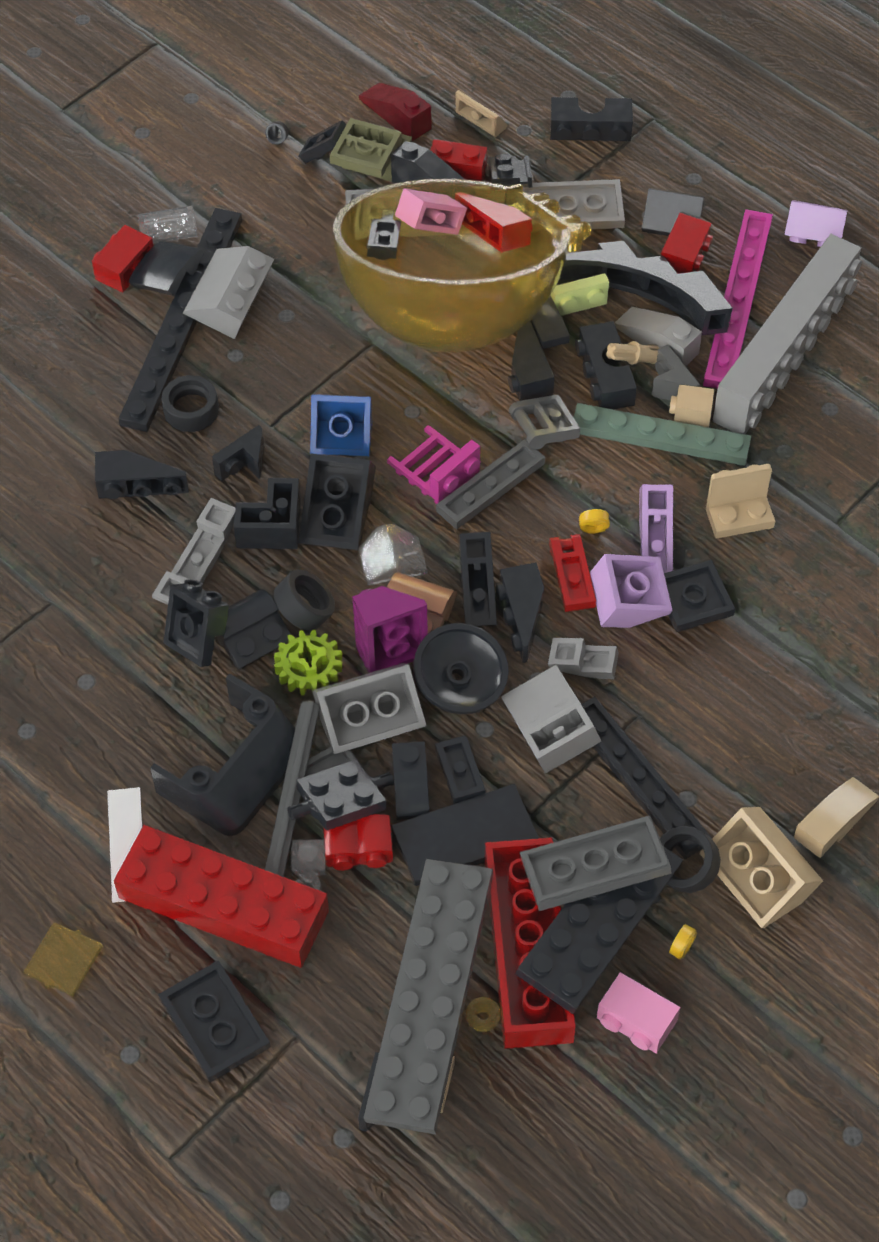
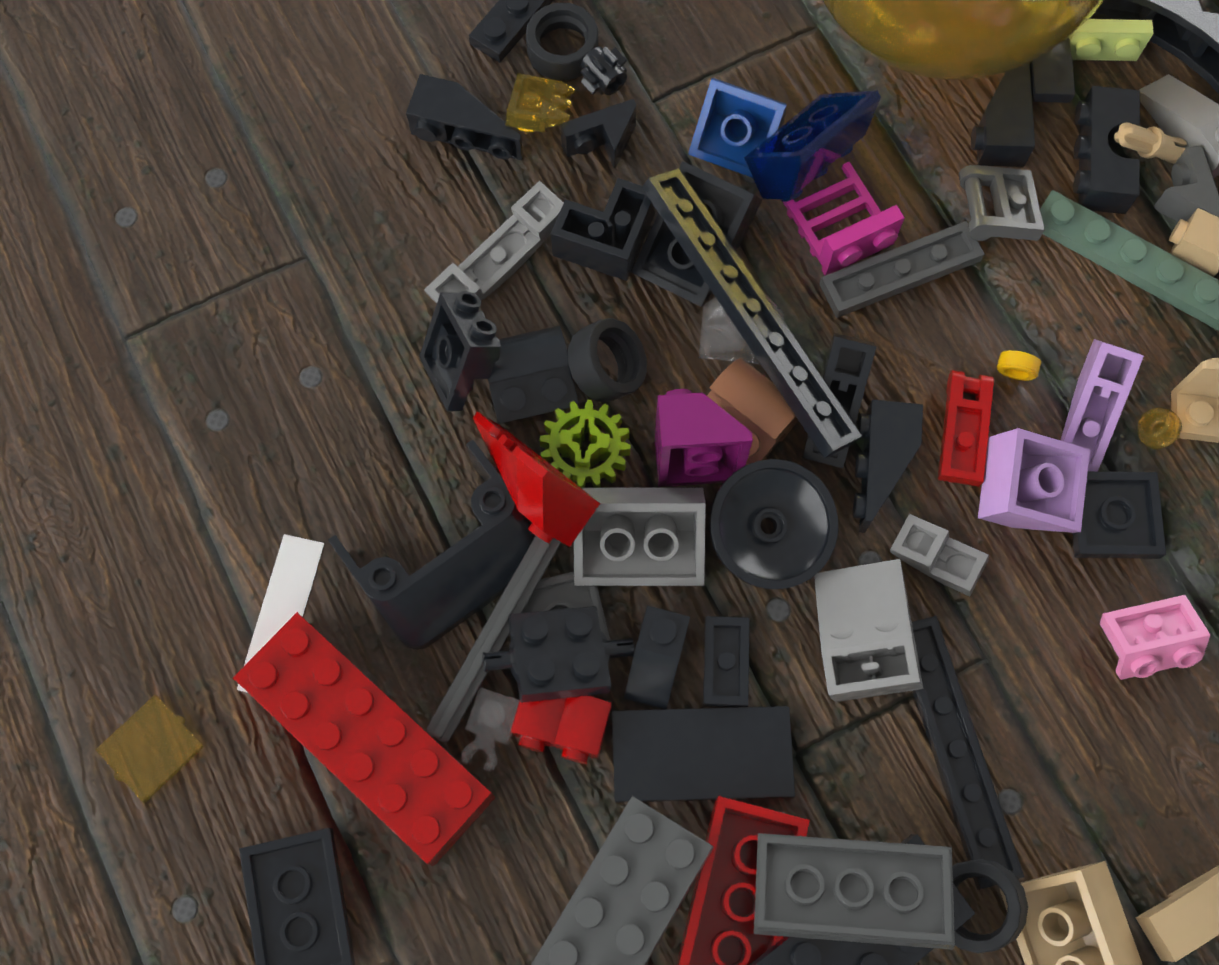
camera: 20 degrees right, 15 degrees up
none -> red wedge [473,411,601,547]
none -> clear yellow plate [505,73,575,132]
none -> black gear [580,47,627,95]
none -> black plate [642,168,862,459]
none -> clear blue slope [744,90,881,202]
none -> bright pink bracket [1100,595,1210,680]
none -> clear yellow plate [1138,408,1182,449]

